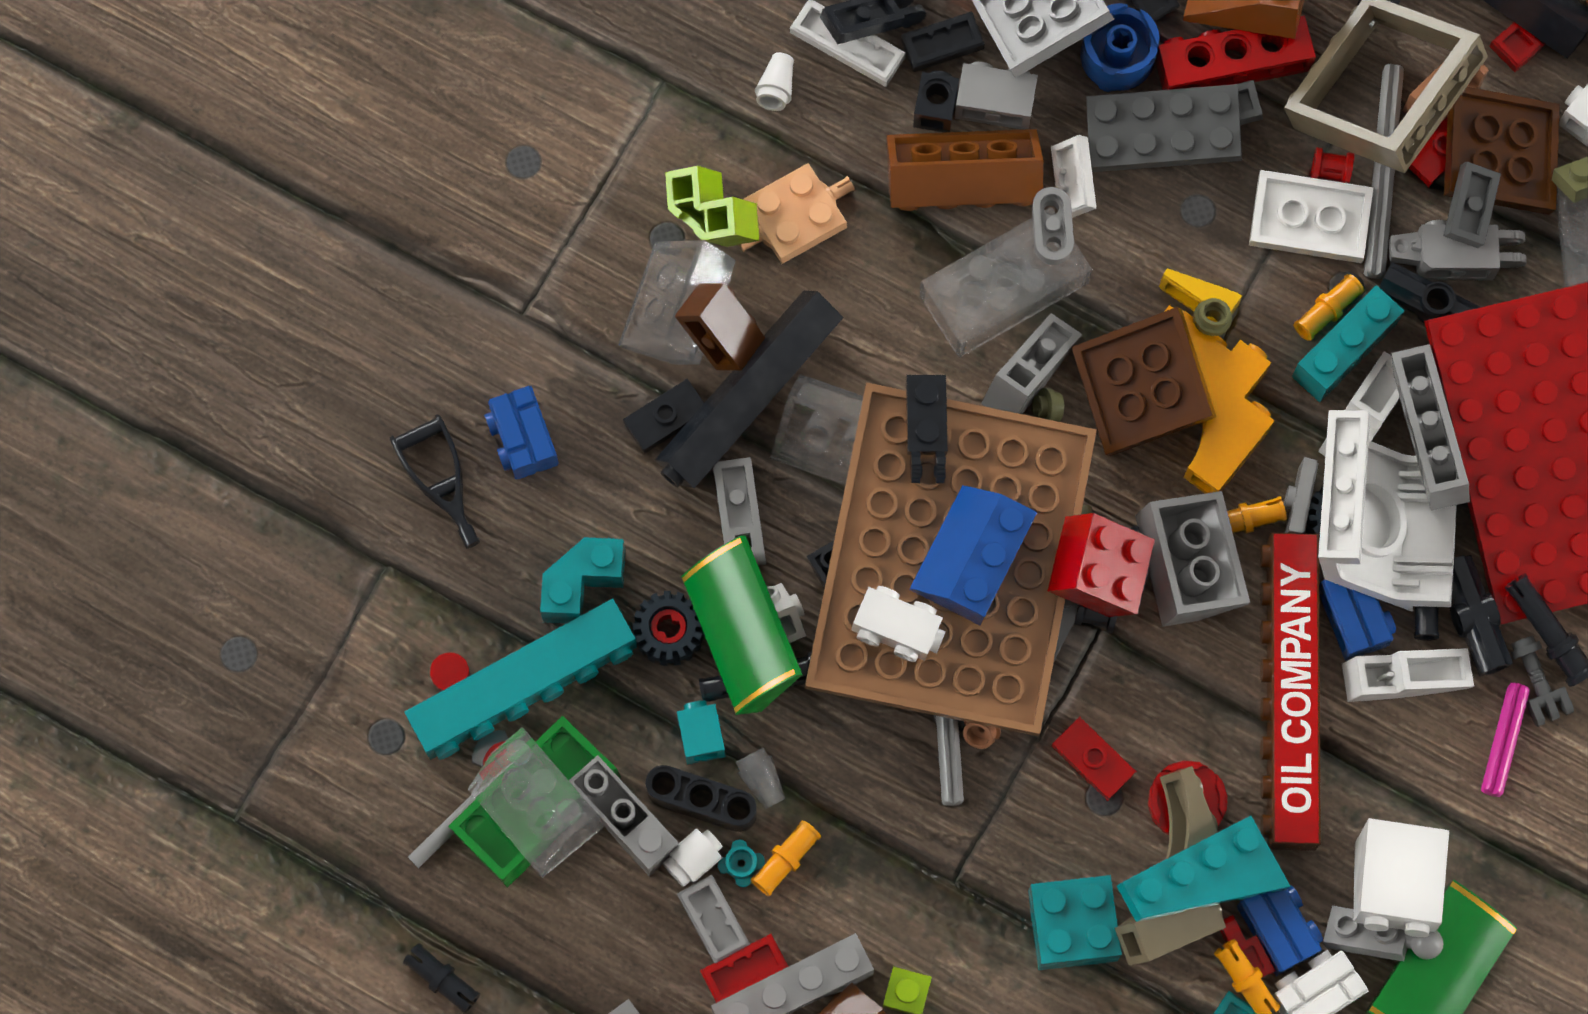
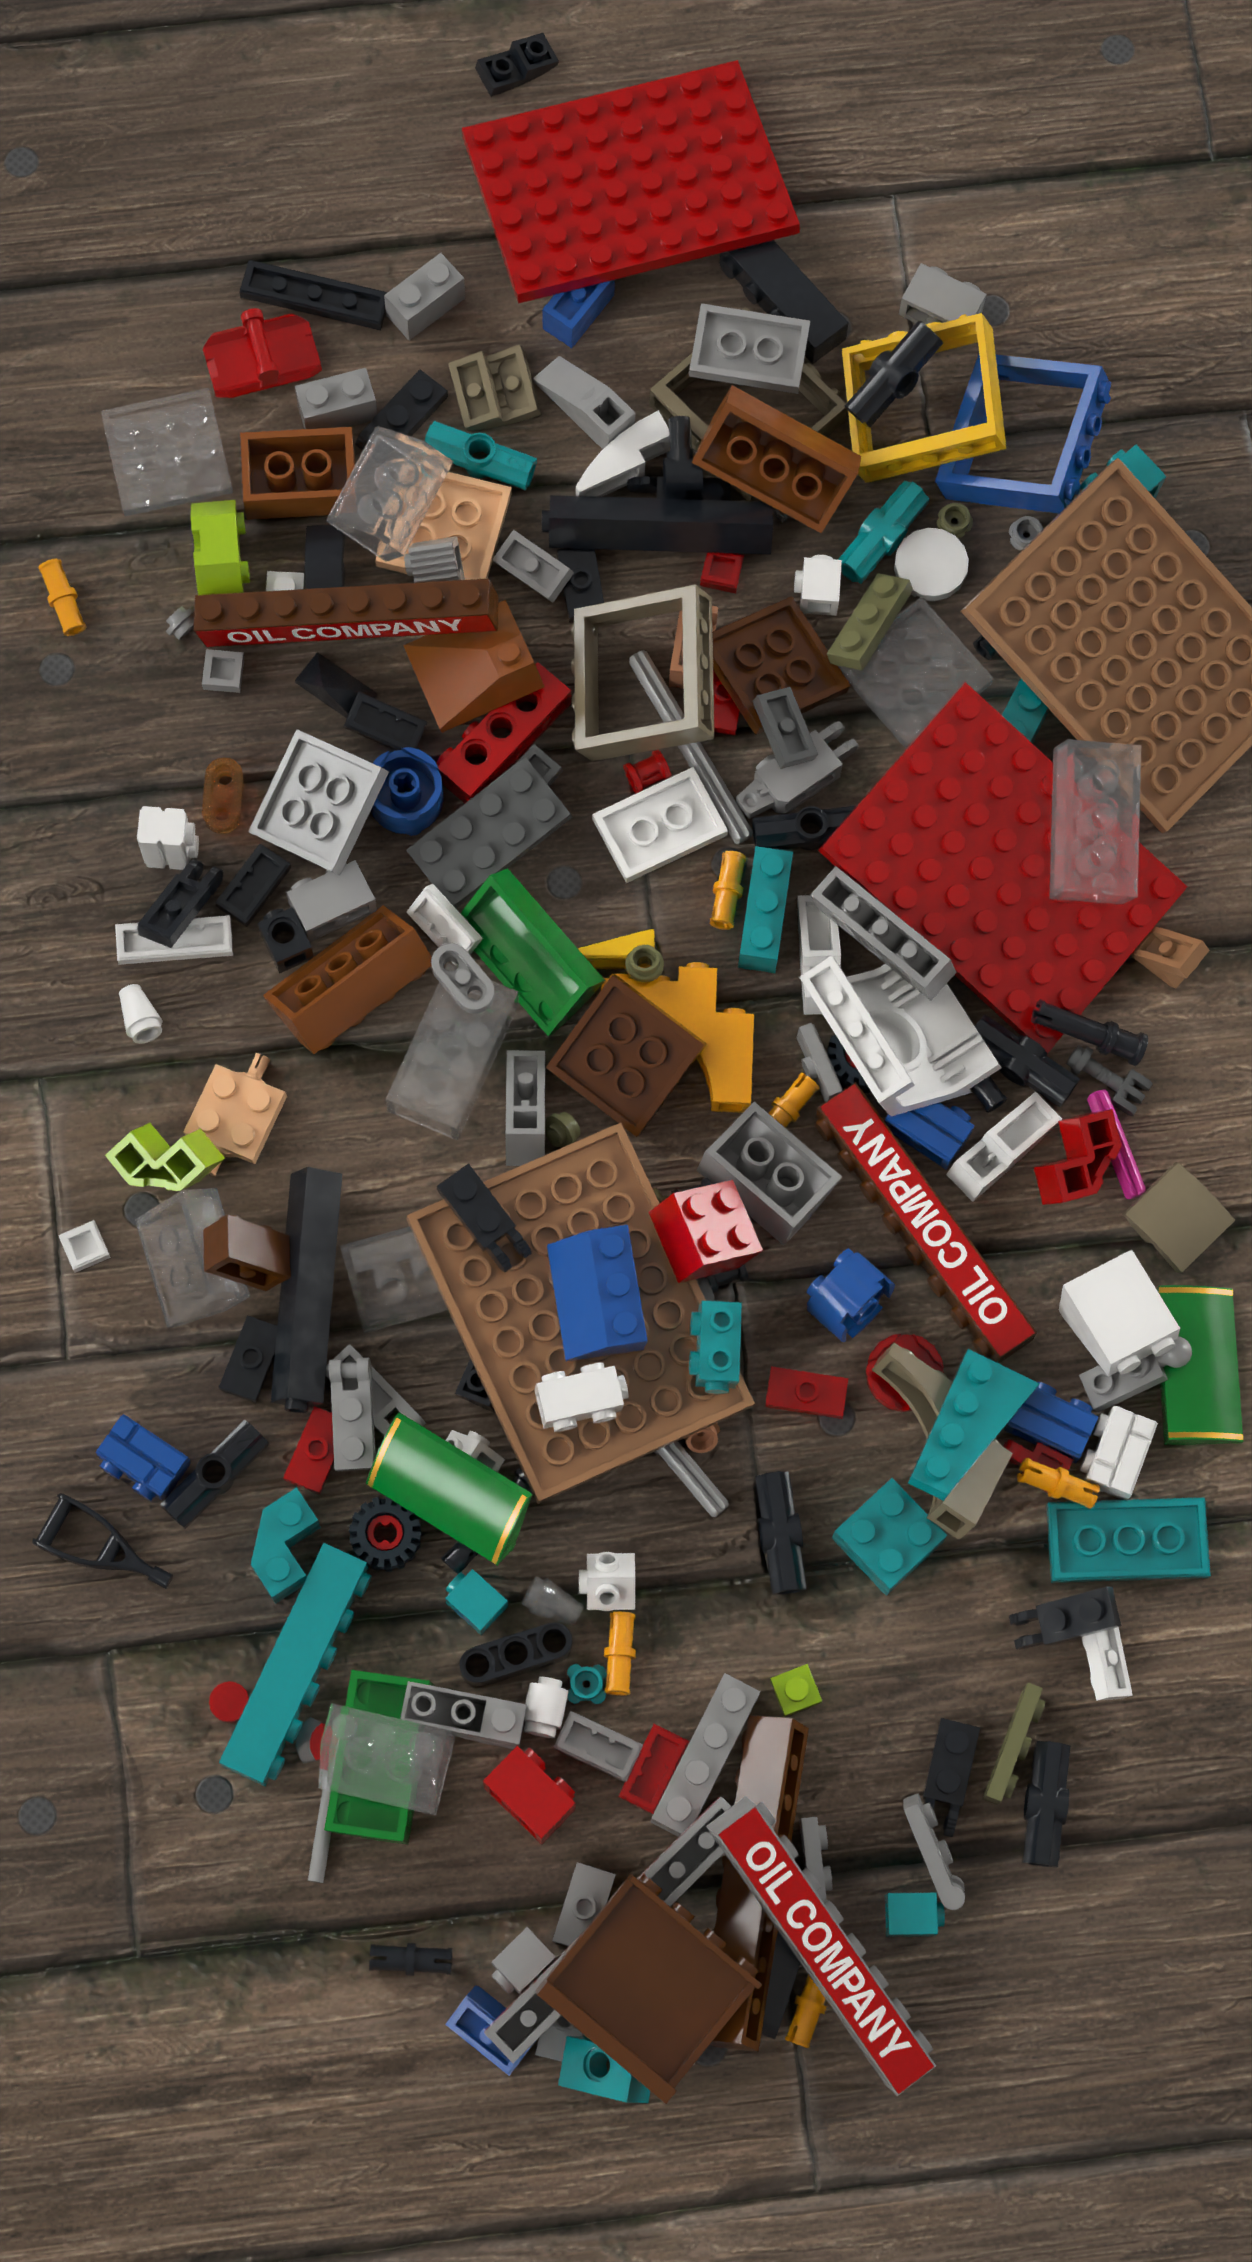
camera: 40 degrees left, 0 degrees up
none -> white tile [58,1220,111,1273]
none -> black piece [160,1419,269,1529]
none -> red plate [283,1406,334,1495]
none -> light grey plate [329,1357,376,1471]
none -> green slope [460,868,605,1036]
none -> red brick [483,1746,576,1845]
none -> white brick [579,1552,635,1611]
none -> teal brick [689,1300,742,1394]
none -> black piece [755,1471,807,1595]
none -> blue brick [806,1248,895,1342]
none -> red brick [1033,1109,1122,1205]
none -> dark tan slope [1122,1162,1235,1273]

